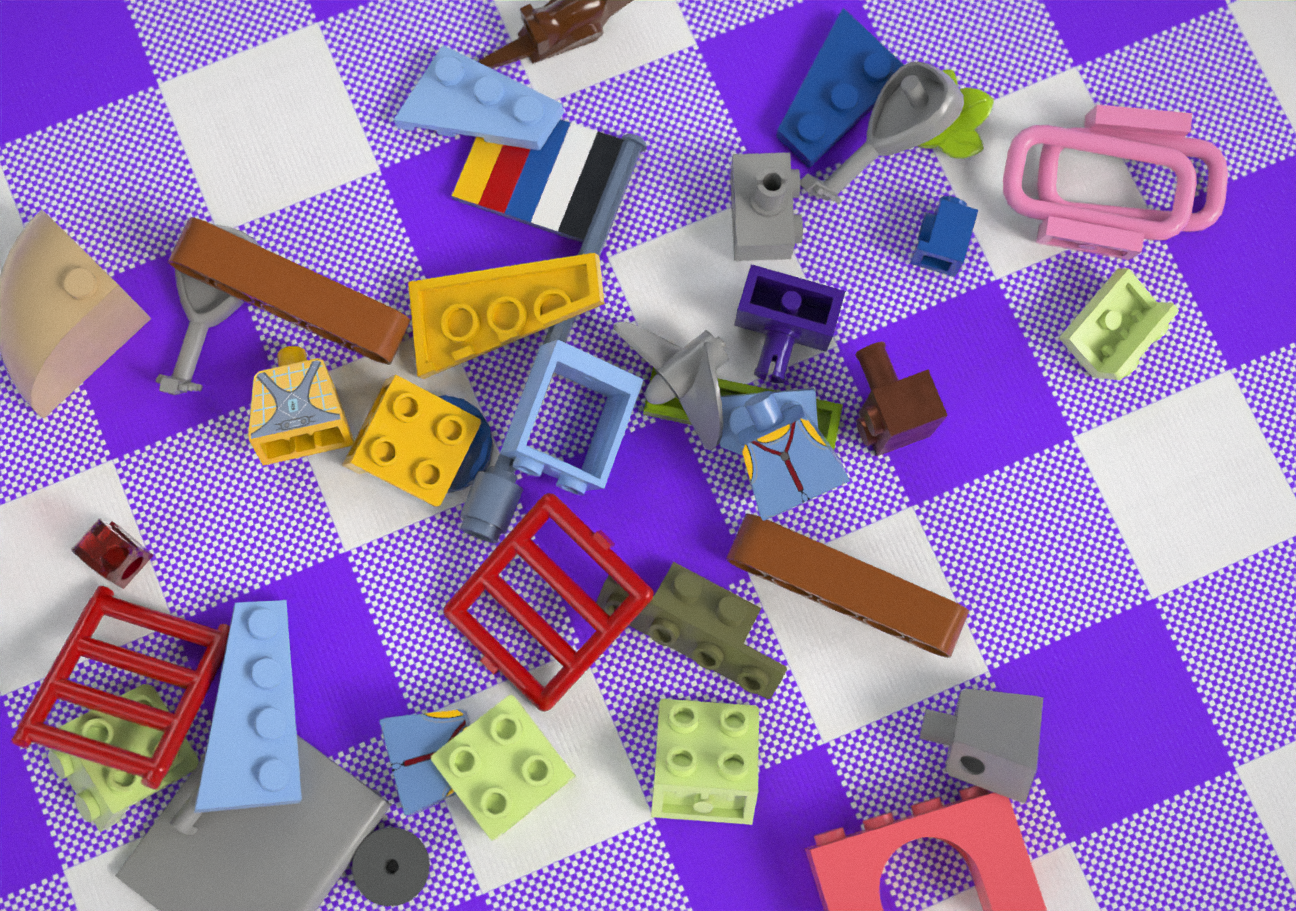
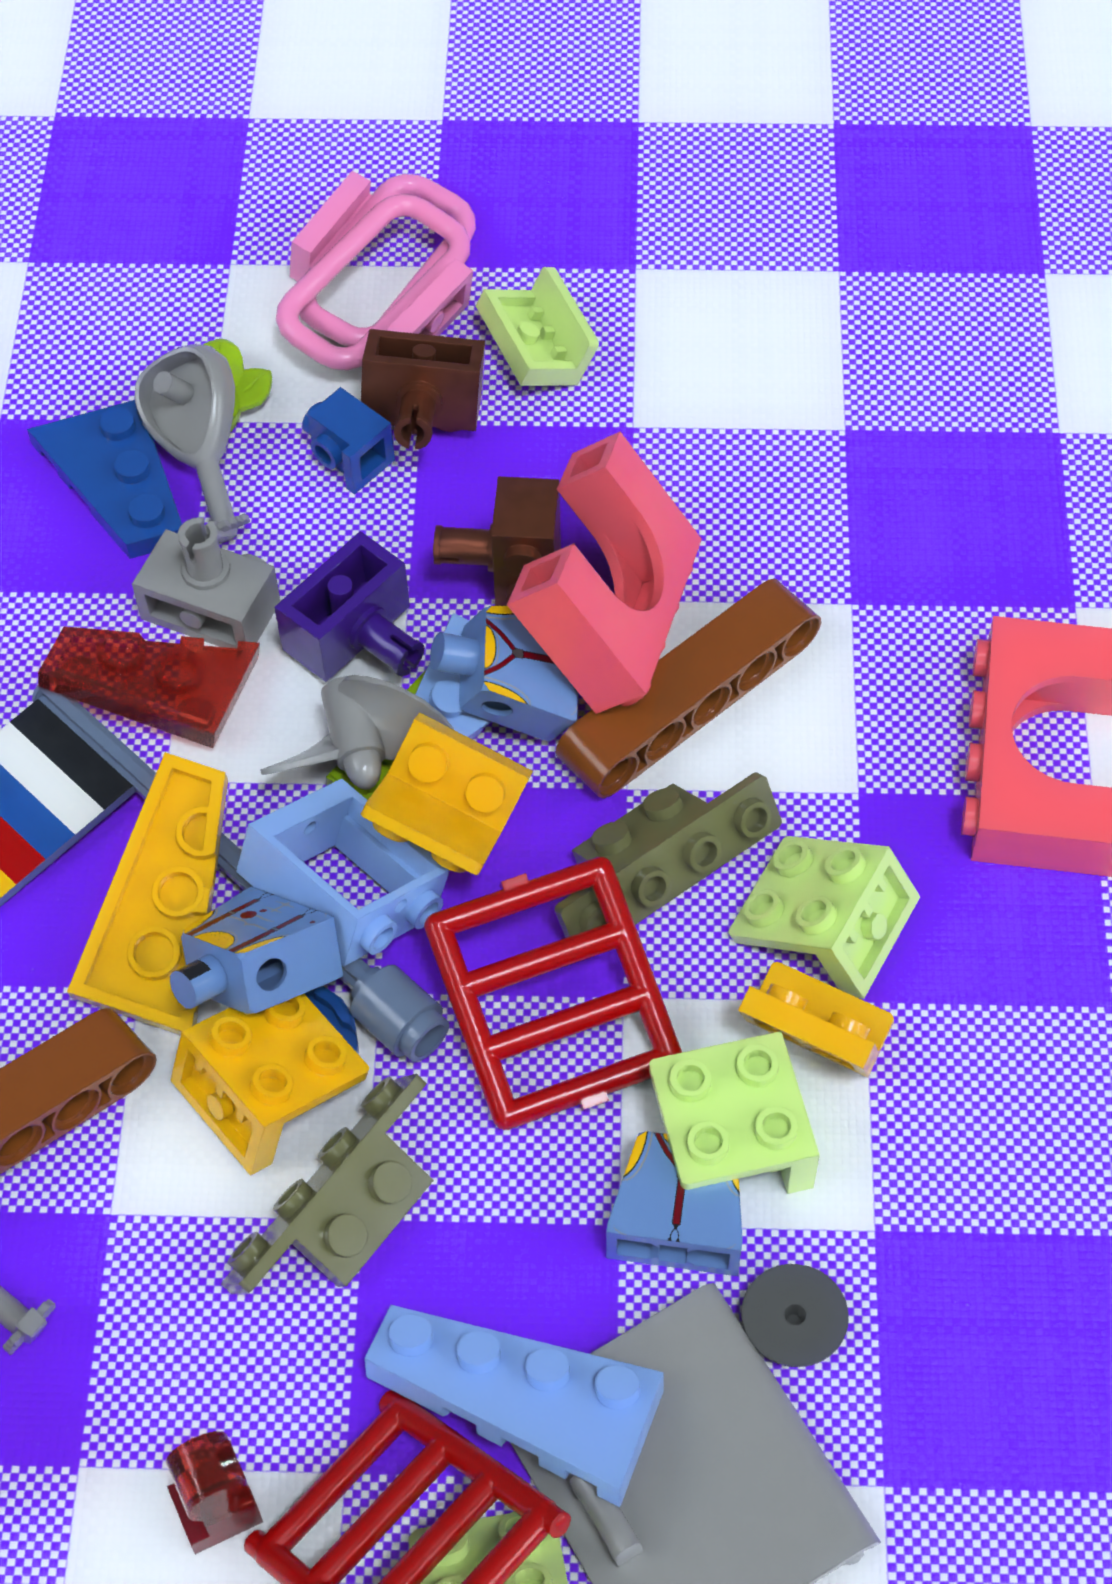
camera: 60 degrees left, 20 degrees down
yellow torso [248,346,355,466] -> none
light grey torso [919,689,1043,803] -> none
none -> clear red wing [38,626,260,748]
none -> medium blue torso [170,887,343,1014]
none -> olive bracket [221,1074,434,1294]
none -> copper brick [361,329,485,449]
none -> yellow bracket [361,712,533,875]
none -> coral arch [507,432,702,714]
none -> yellow bracket [738,962,894,1078]

